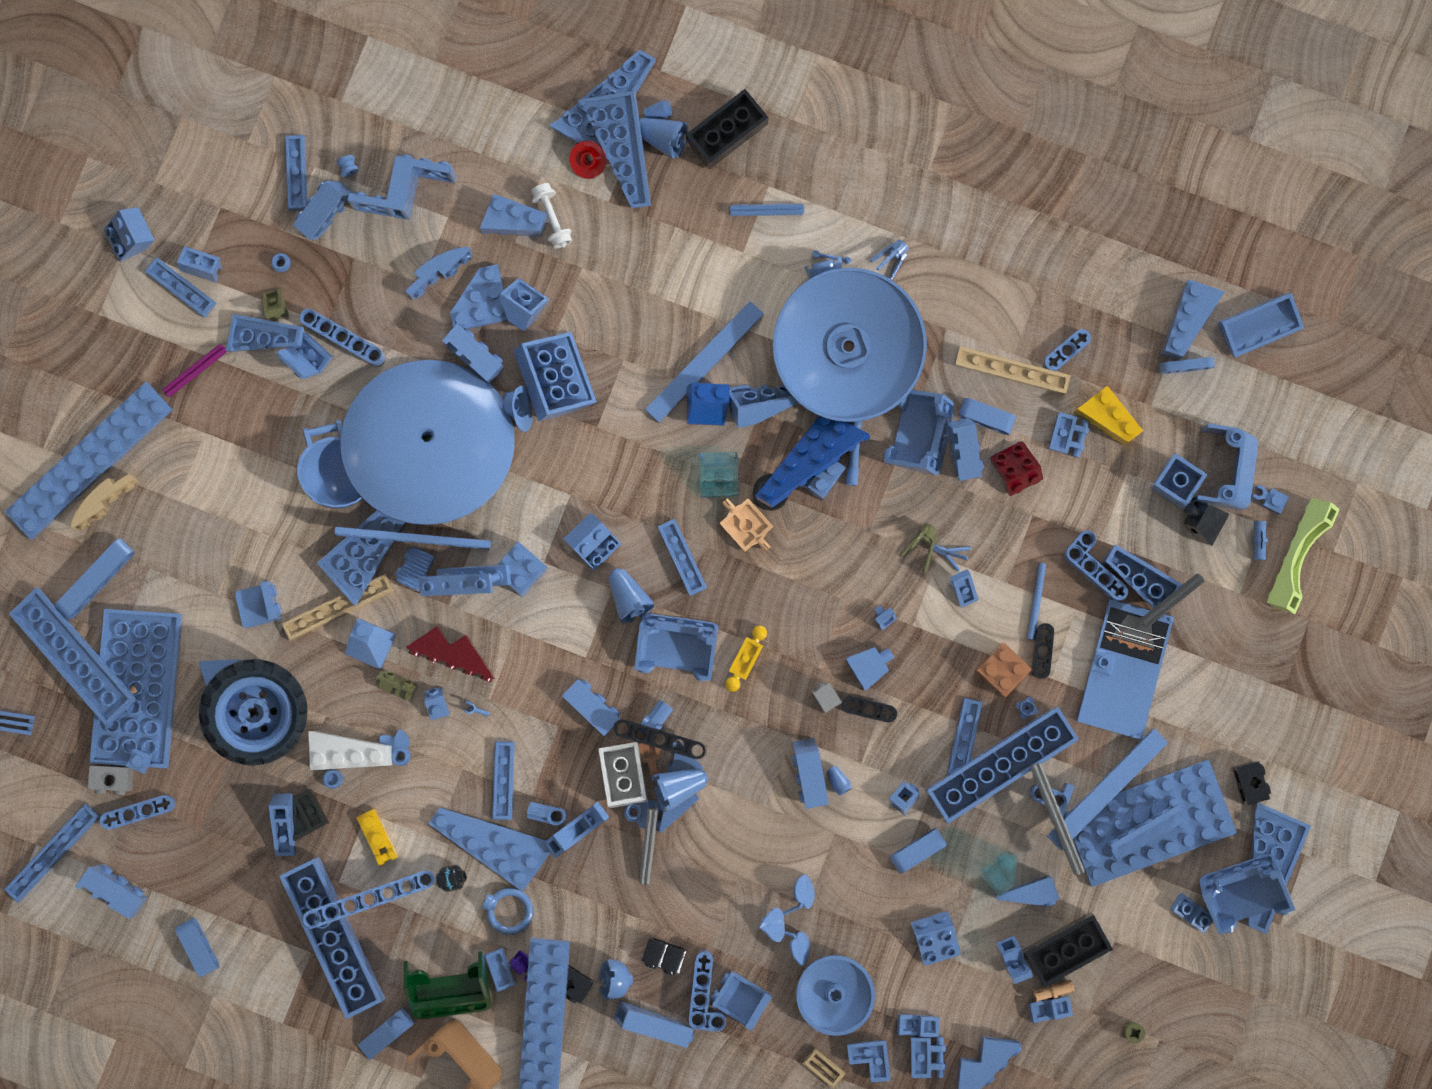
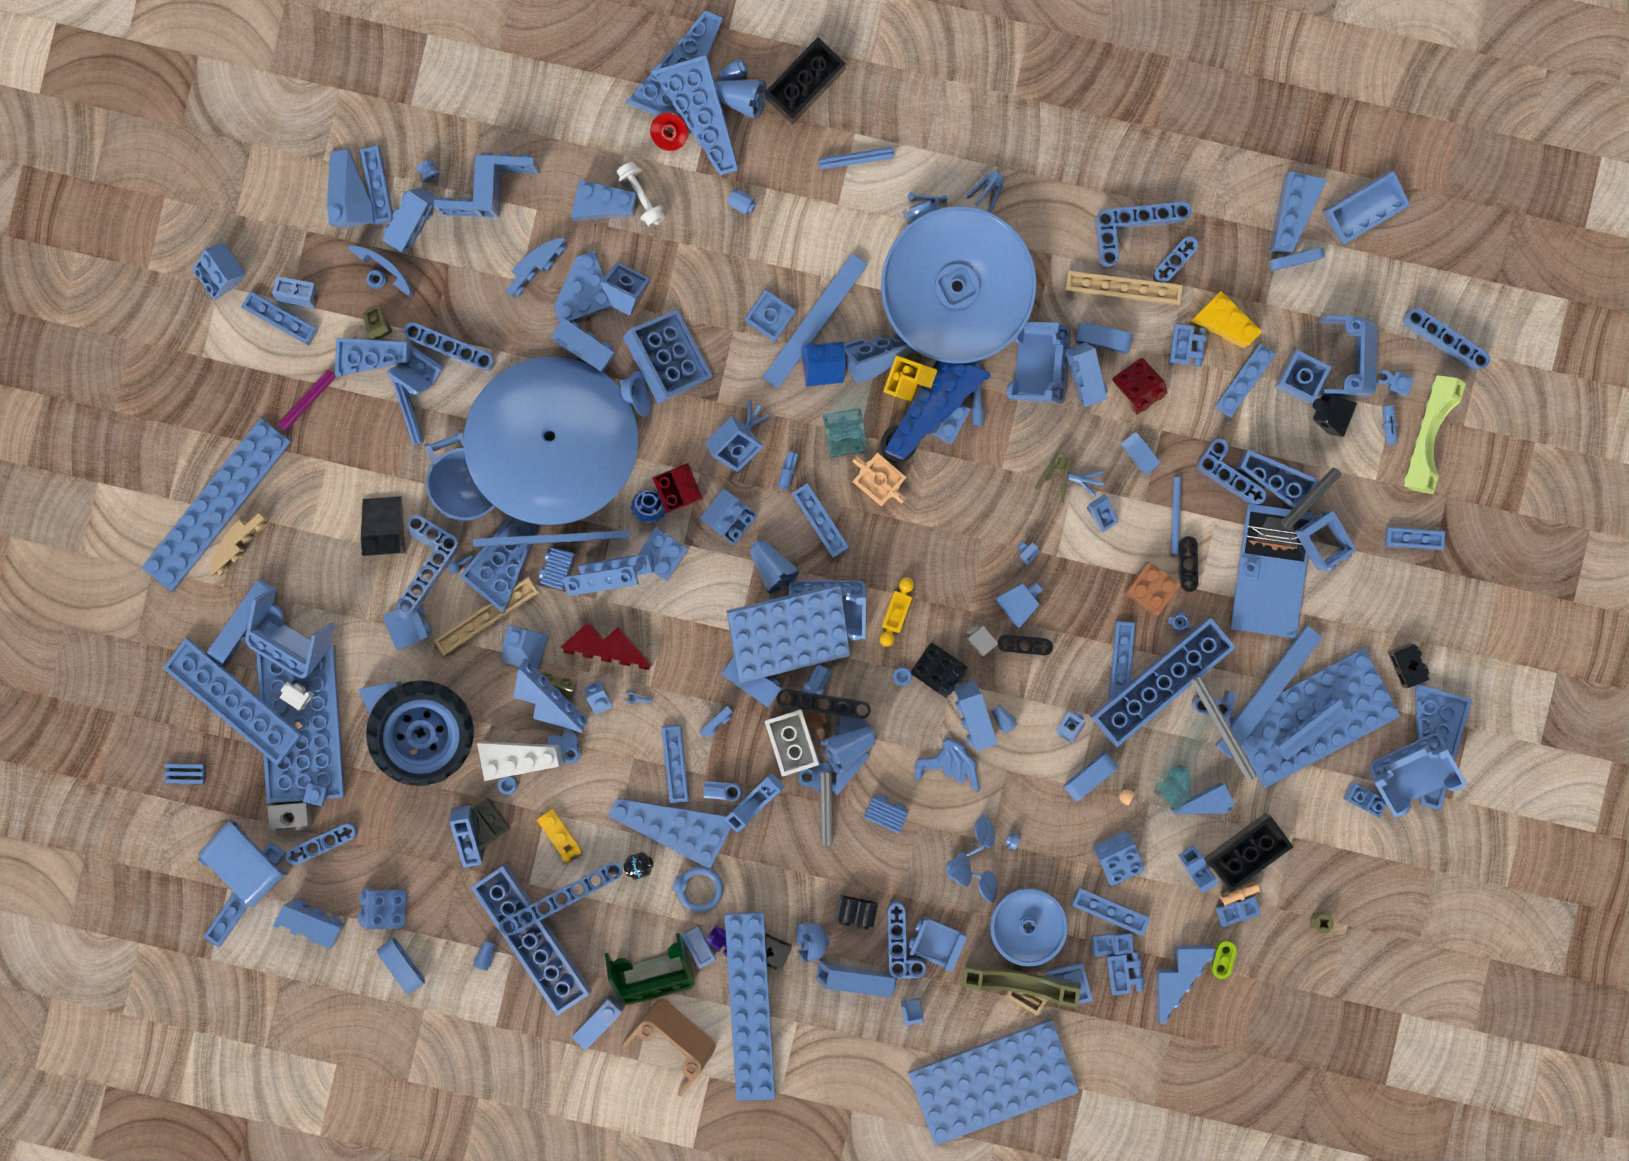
camera: 10 degrees left, 5 degrees up
none -> medium blue windscreen [198,820,288,908]
none -> medium blue windscreen [245,587,335,678]
none -> white brick [279,682,315,710]
none -> medium blue wedge [327,149,375,229]
none -> medium blue slope [347,245,414,298]
none -> medium blue bracket [358,887,407,930]
none -> black slope [361,496,406,556]
none -> medium blue axle [392,381,423,445]
none -> medium blue beam [397,515,458,619]
none -> medium blue hand [449,554,474,574]
none -> medium blue cone [473,941,495,971]
none -> medium blue slope [513,658,588,733]
none -> blue piece [631,489,666,523]
none -> dark red slope [652,463,704,513]
none -> medium blue plate [699,705,733,737]
none -> medium blue slope [705,416,764,472]
none -> medium blue plate [726,584,850,683]
none -> medium blue brick [727,189,757,215]
none -> medium blue tile [744,289,797,343]
none -> medium blue plant [745,399,771,431]
none -> medium blue axle [777,451,798,490]
none -> medium blue brick [864,794,909,833]
none -> yellow brick [883,355,937,401]
none -> medium blue tile [892,667,912,686]
none -> medium blue panel [901,998,924,1026]
none -> black bracket [911,643,968,698]
none -> medium blue animal [914,738,980,792]
none -> olive arch [962,962,1081,1008]
none -> medium blue plate [1005,831,1021,850]
none -> medium blue plate [1071,887,1150,936]
none -> medium blue beam [1095,202,1192,268]
none -> light nougat hinge [1119,789,1135,806]
none -> medium blue slope [1121,432,1161,476]
none -> lime plate [1211,940,1237,979]
none -> medium blue plate [1214,344,1276,418]
none -> medium blue window [1294,511,1356,572]
none -> medium blue tile [1385,527,1445,550]
none -> medium blue beam [1403,308,1490,370]

